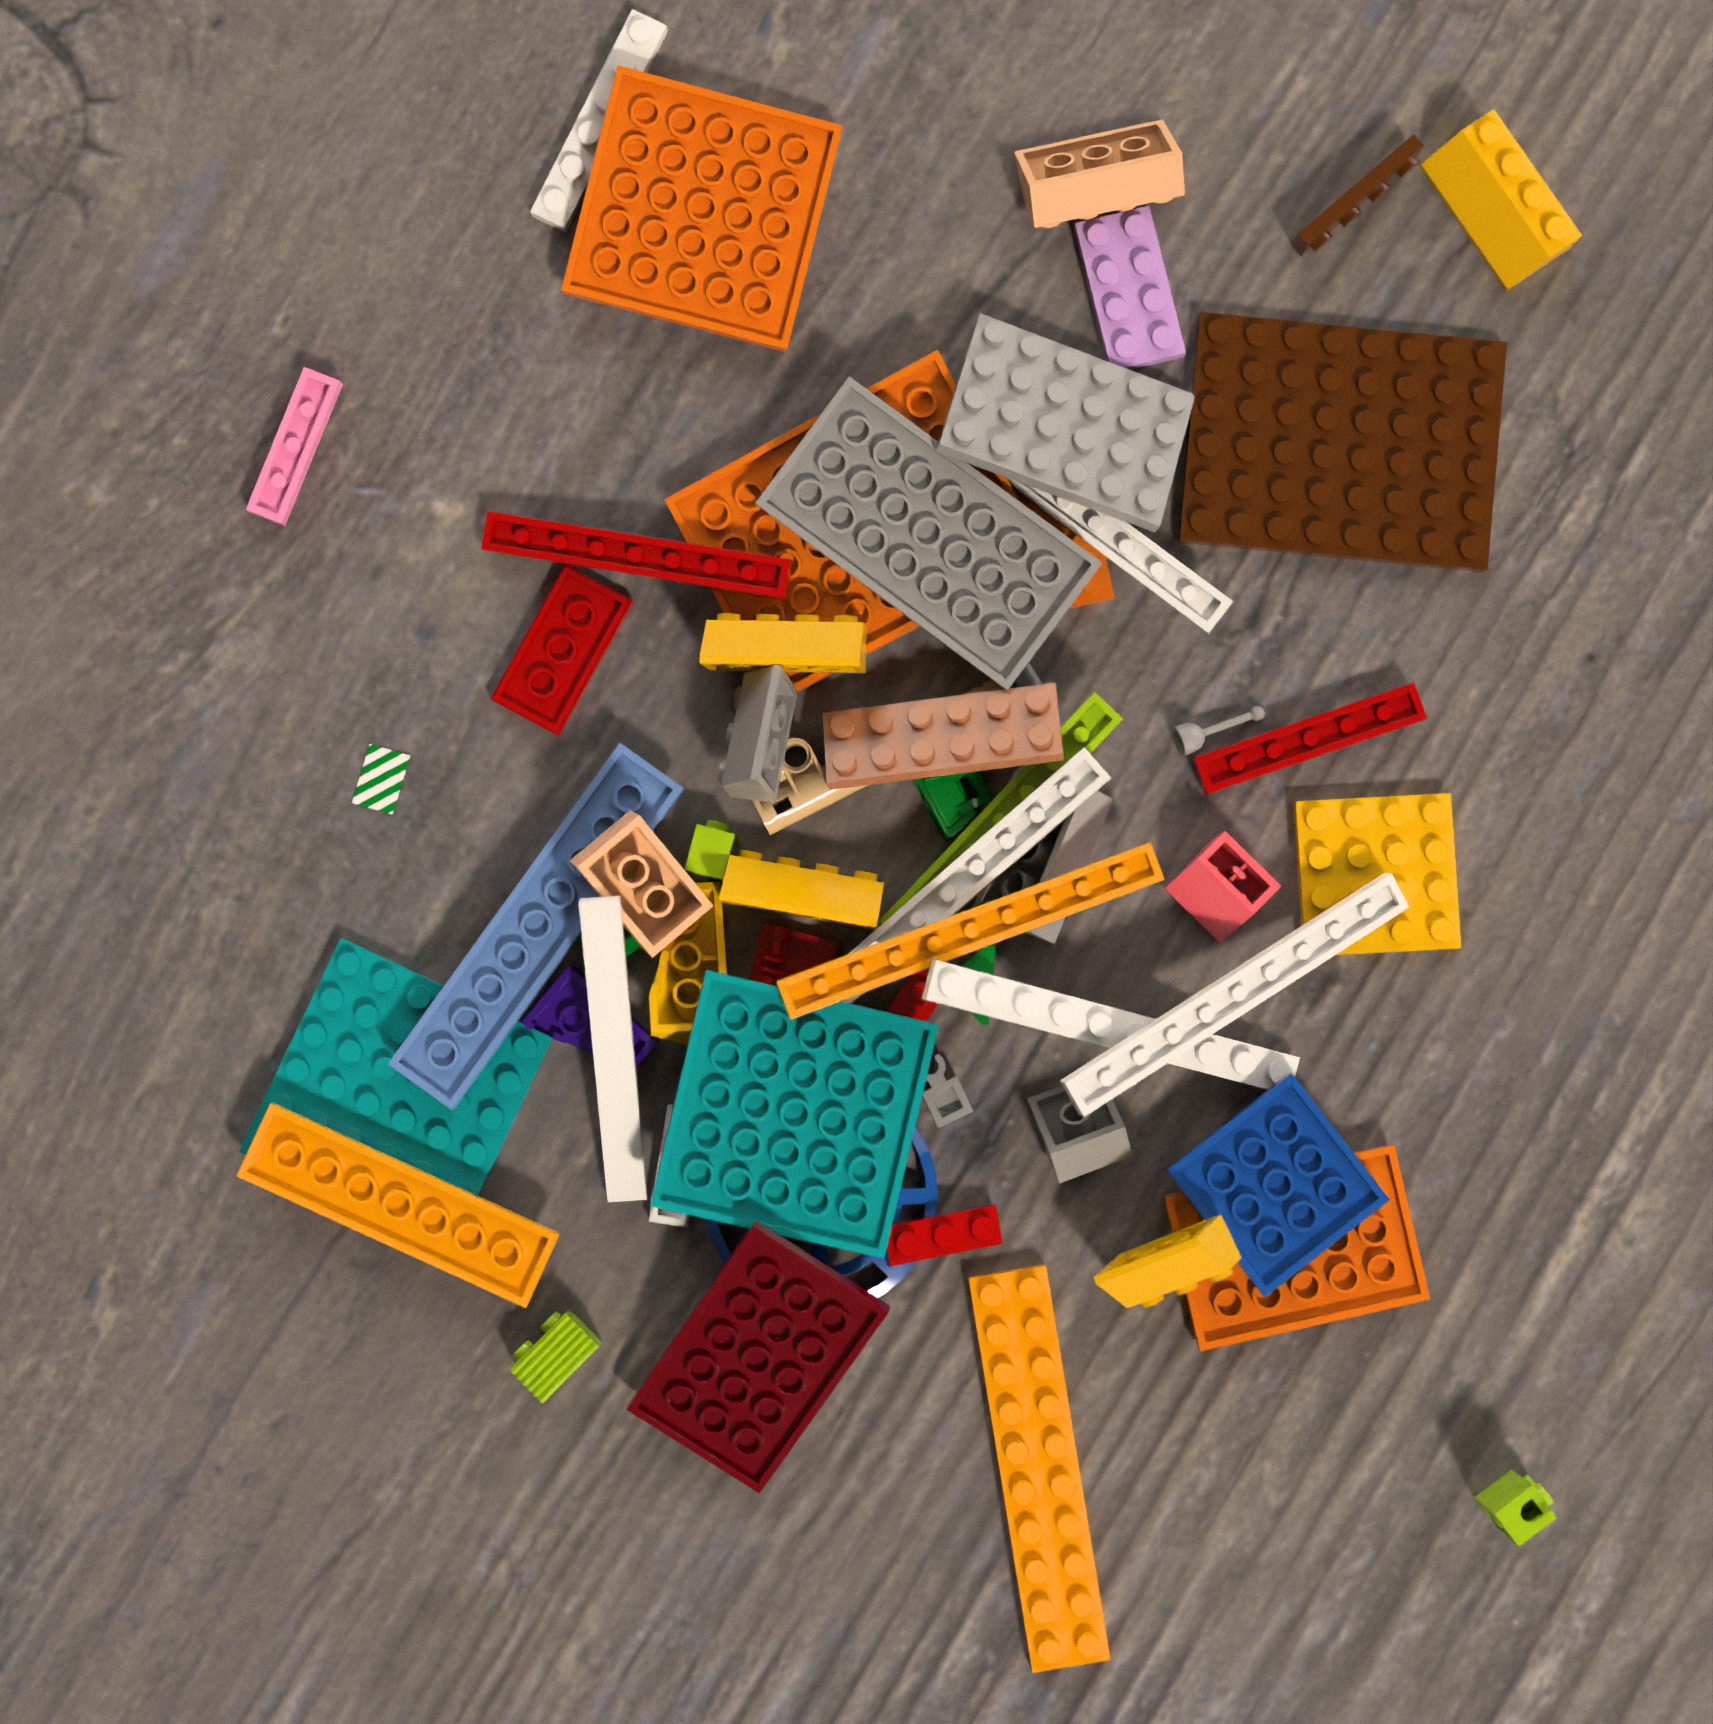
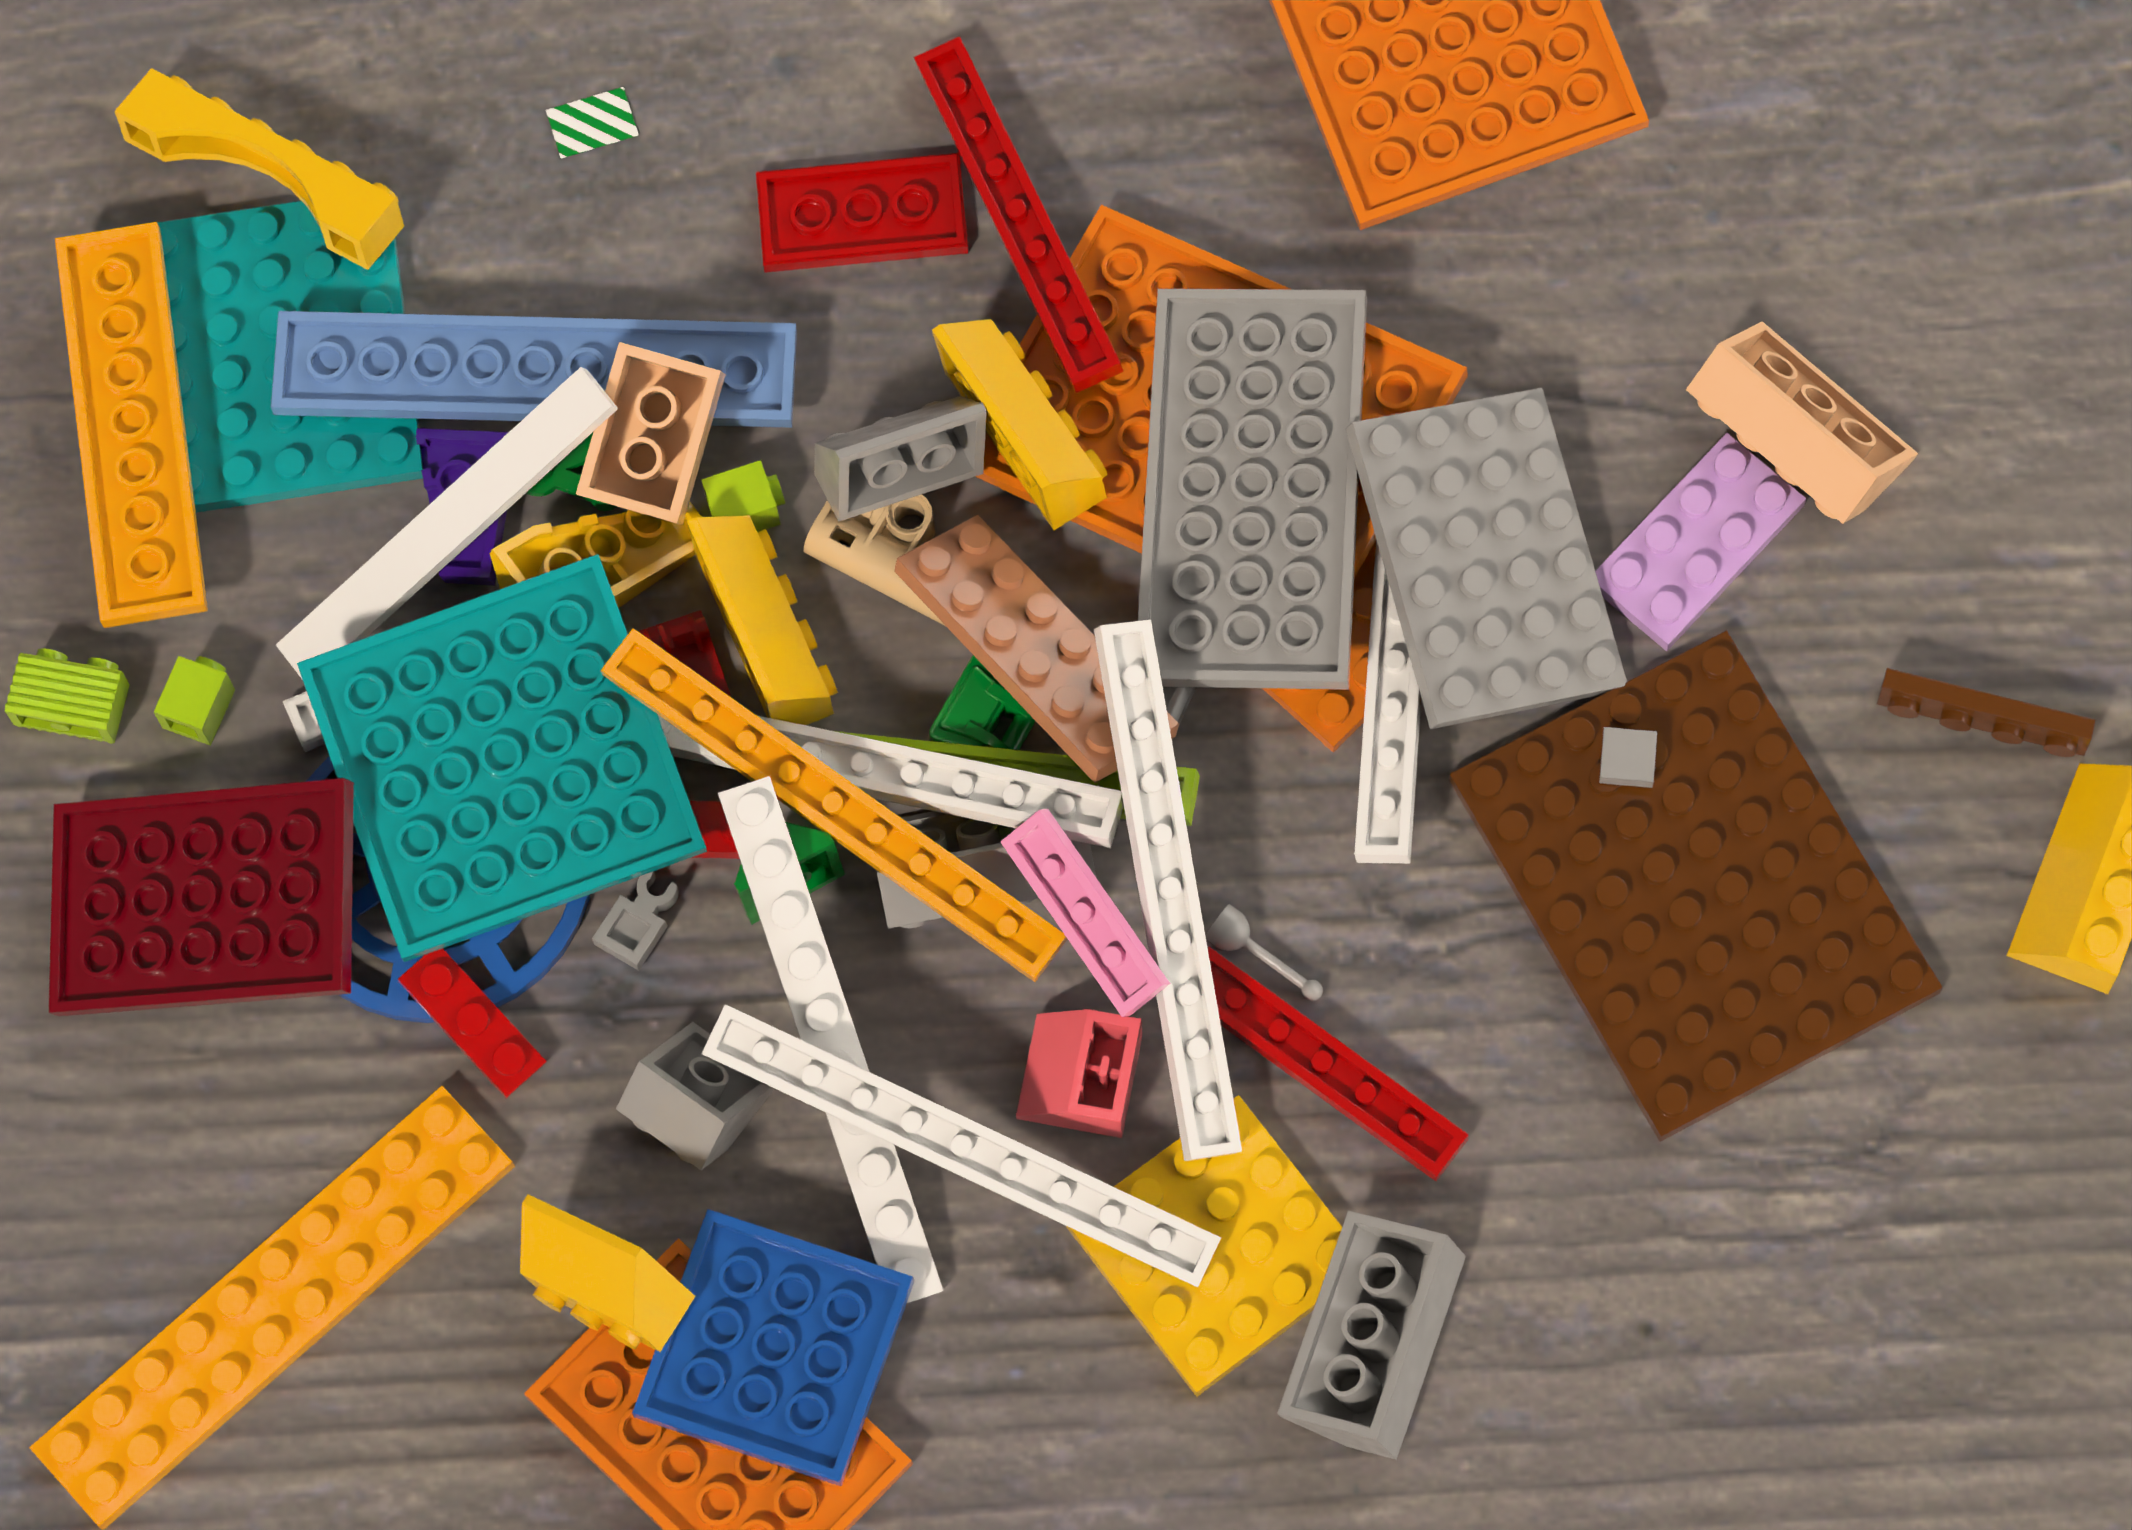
camera: 65 degrees right, 15 degrees down
none -> yellow arch [115,68,404,270]
none -> lime brick [154,656,235,746]
none -> bright pink plate [1001,809,1170,1017]
none -> white plate [1094,620,1242,1161]
none -> light grey slope [1277,1211,1466,1460]
none -> light grey tile [1599,727,1657,788]

